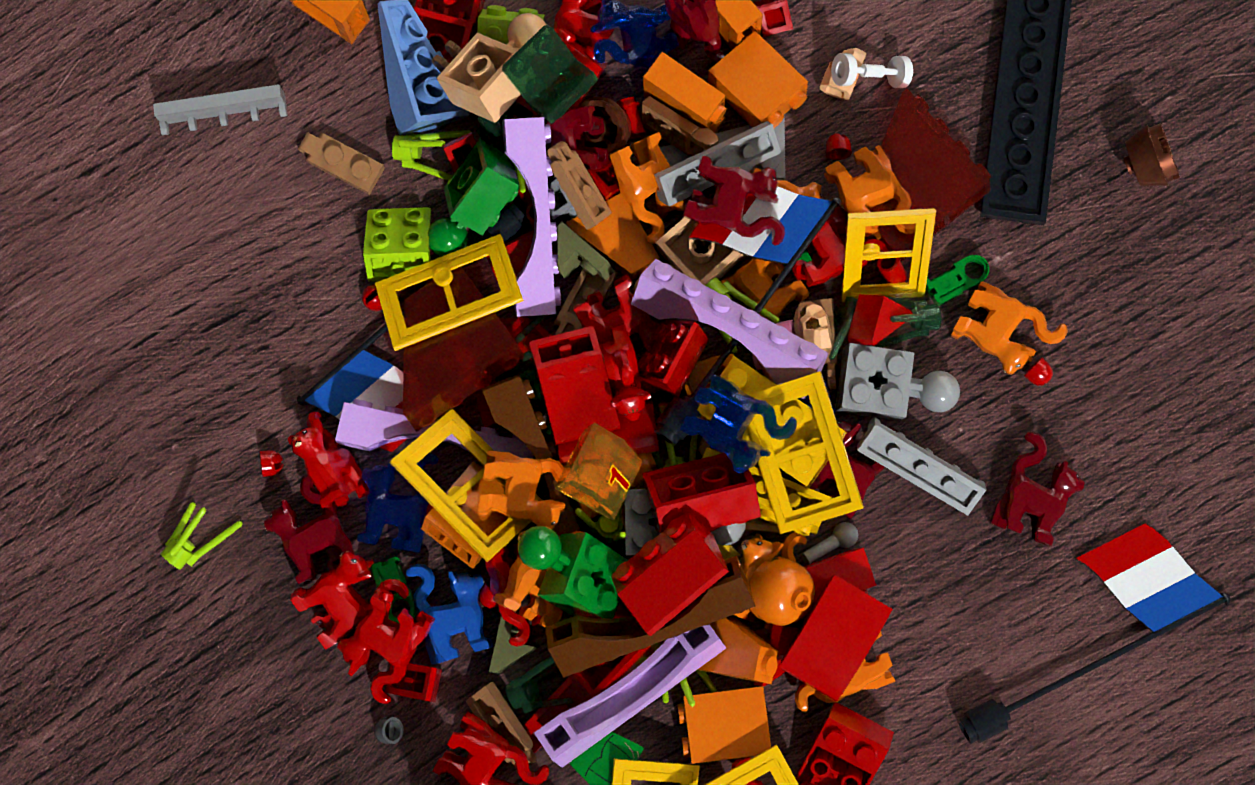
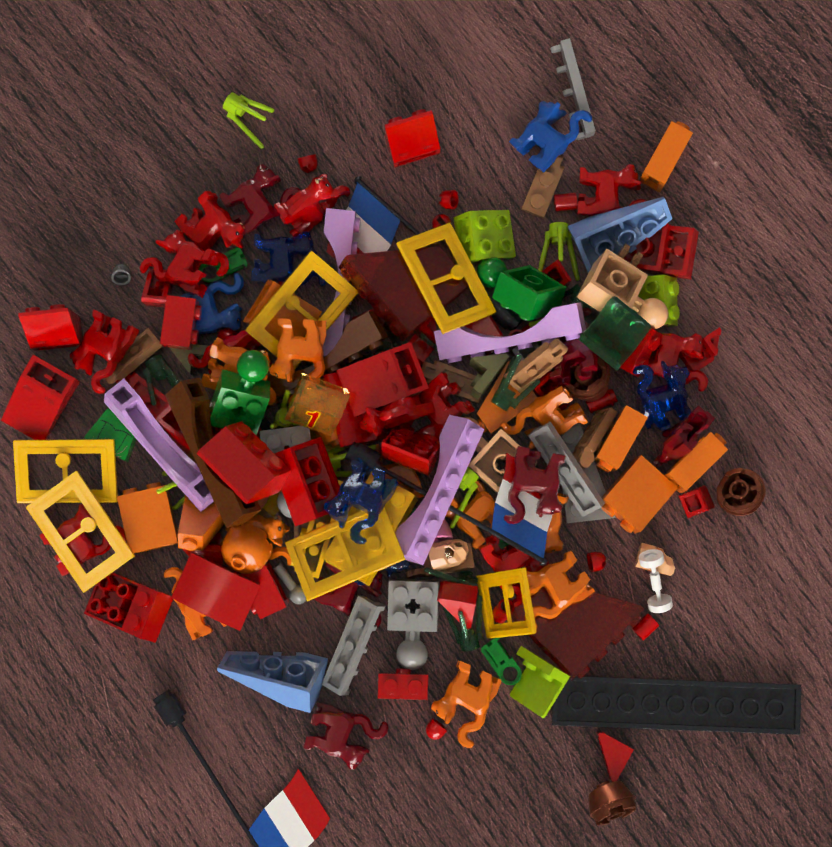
camera: 80 degrees right, 5 degrees up
none -> red brick [160,295,202,350]
none -> medium blue wedge [217,651,328,713]
none -> red brick [378,668,428,700]
none -> red slope [384,109,440,168]
none -> red hinge [438,190,459,209]
none -> clear green plant [491,354,540,411]
none -> blue animal [509,101,592,173]
none -> lime bracket [510,646,570,718]
none -> red hinge [554,192,578,211]
none -> red animal [577,164,647,216]
none -> red slope [596,731,634,782]
none -> red hinge [632,613,660,641]

